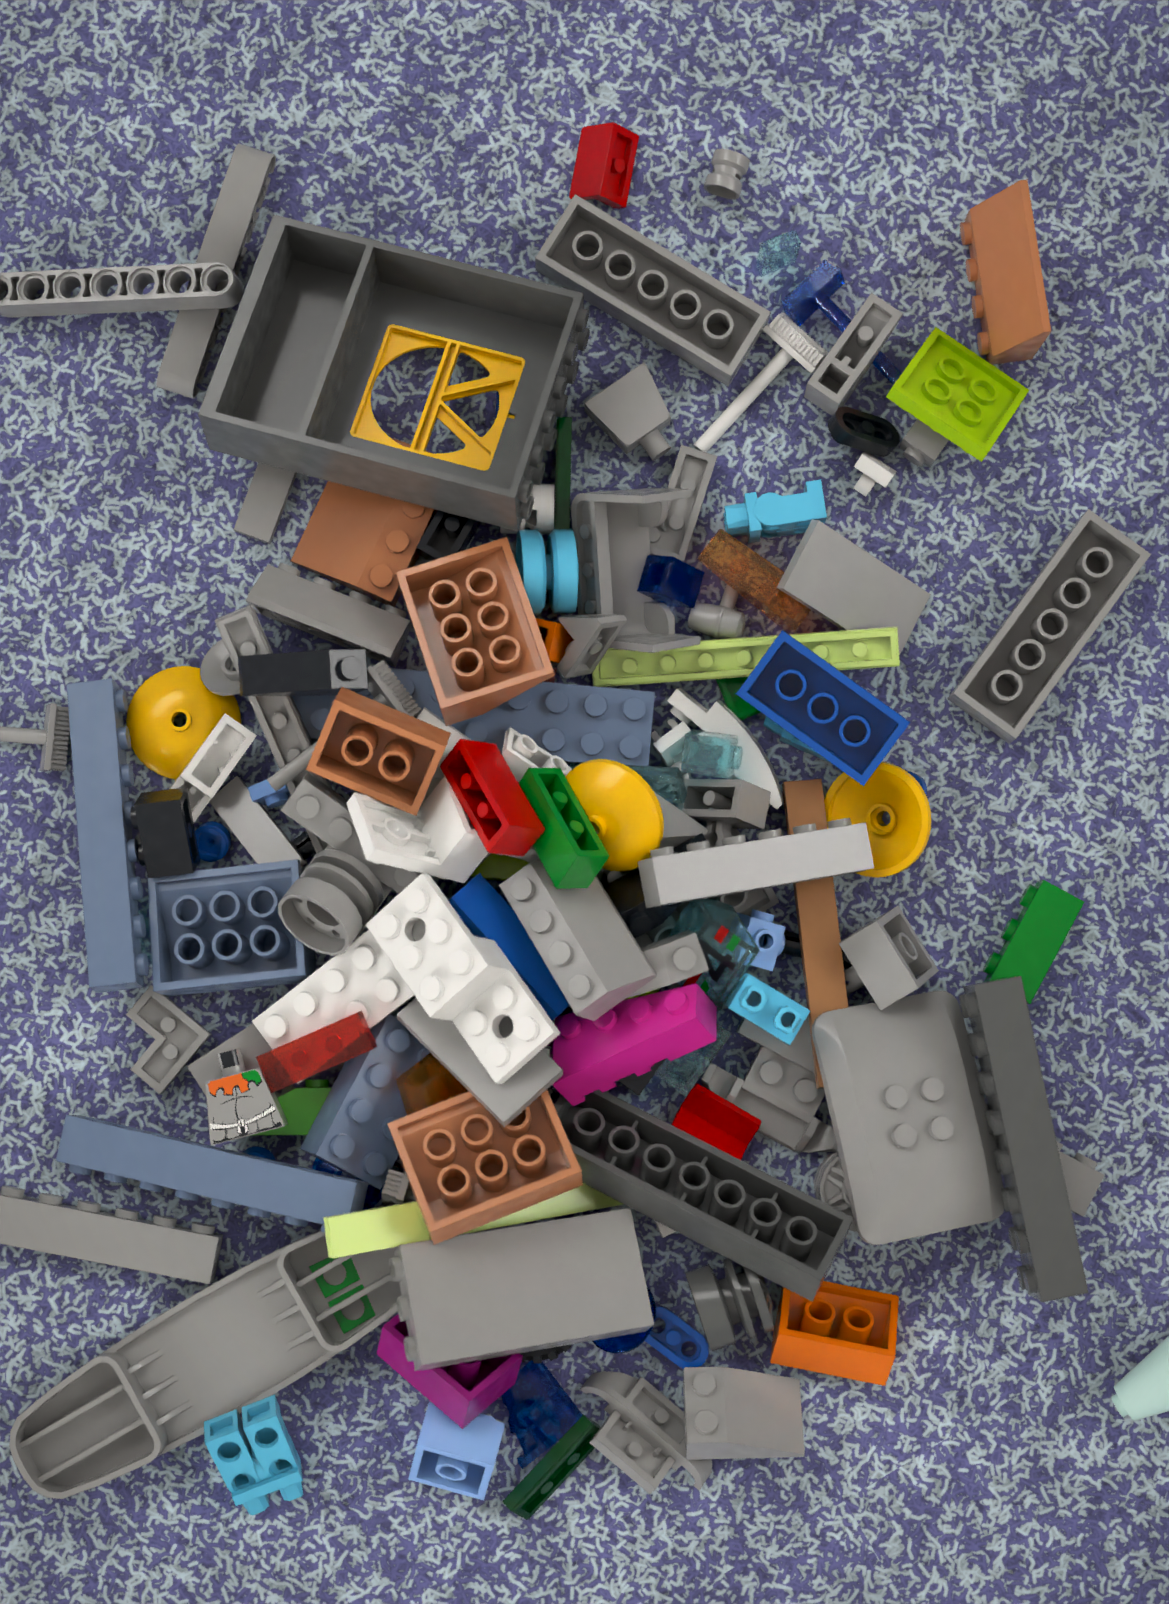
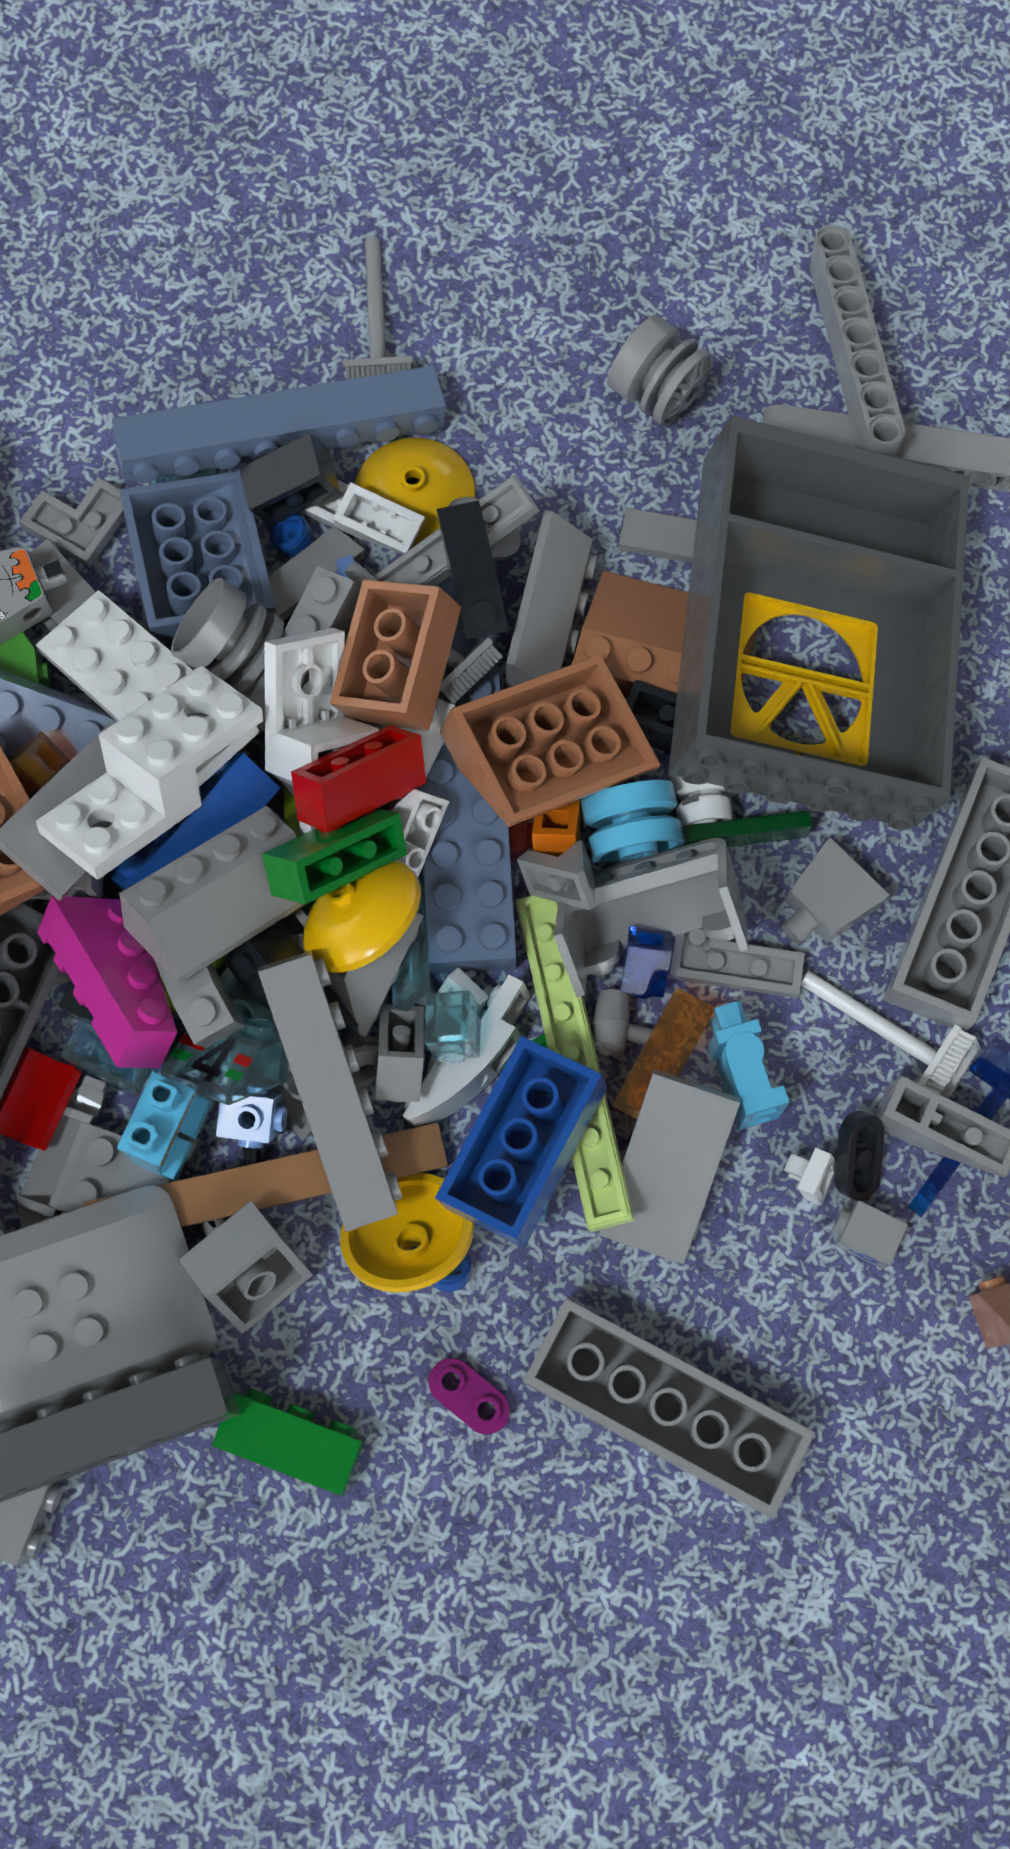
camera: 85 degrees right, 10 degrees down
clear red tile [256,1010,378,1093] -> none
lime plate [886,327,1029,462] -> none
none -> magenta plate [428,1358,510,1435]
none -> light grey wheel [607,315,714,427]

